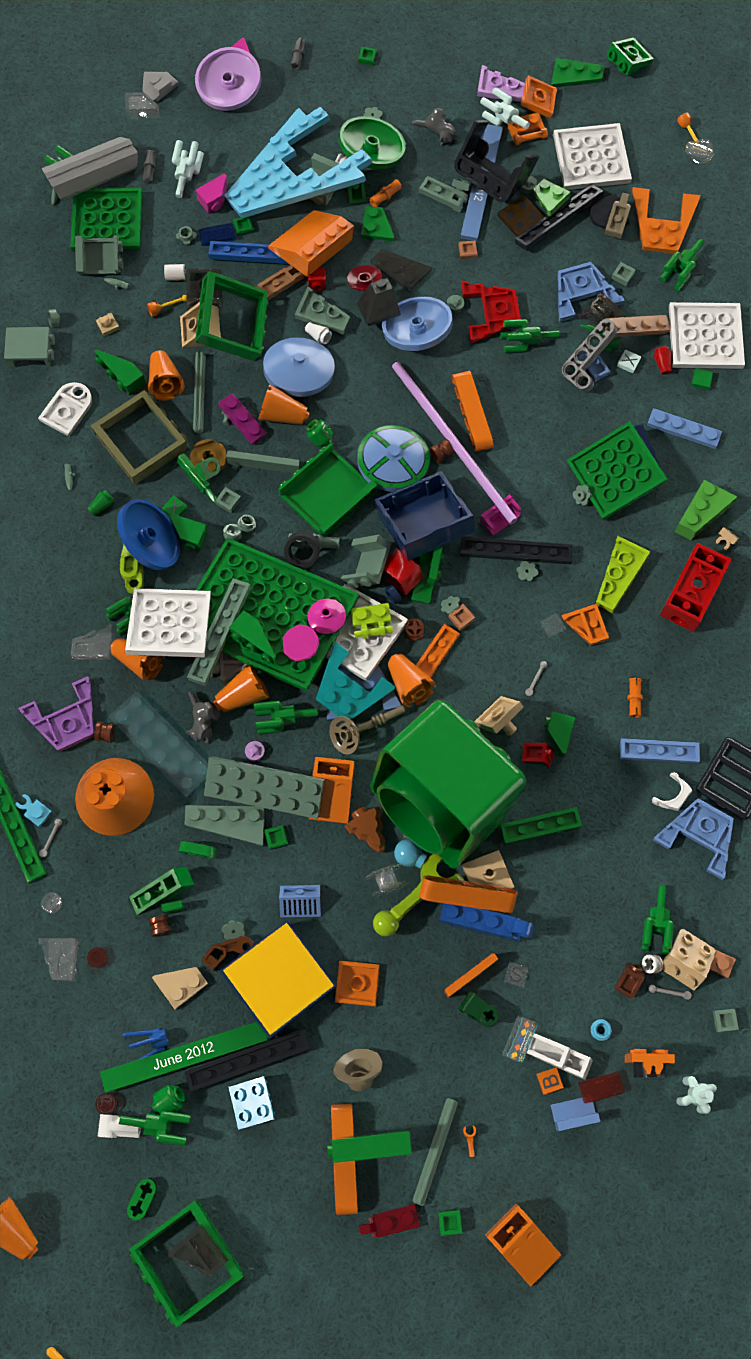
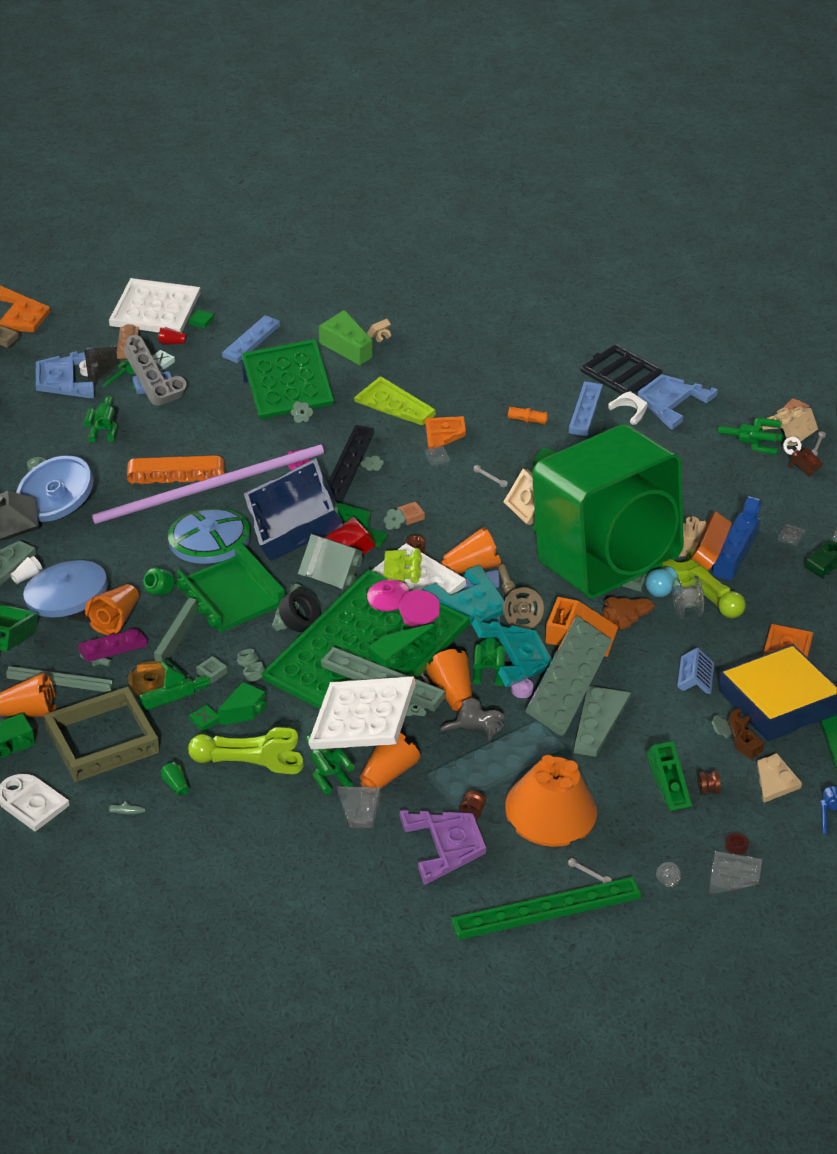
camera: 80 degrees left, 30 degrees down
medium azure plate [16,794,53,827] -> none
blue dish [117,499,180,570] -> none
green tile [161,900,185,915] -> none
green beam [178,841,217,859] -> none
green tile [264,825,289,850] -> none
dark blue tile [385,585,401,604] -> none
orange tile [416,624,460,678] -> none
copper wheel [429,439,454,463] -> none
orange tile [444,953,498,998] -> none
red wing [461,281,521,344] -> none
sand green plate [611,262,636,286] -> none
green plant [659,239,704,291] -> none
red plate [659,543,732,632] -> none
none -> teal wing [471,618,552,687]

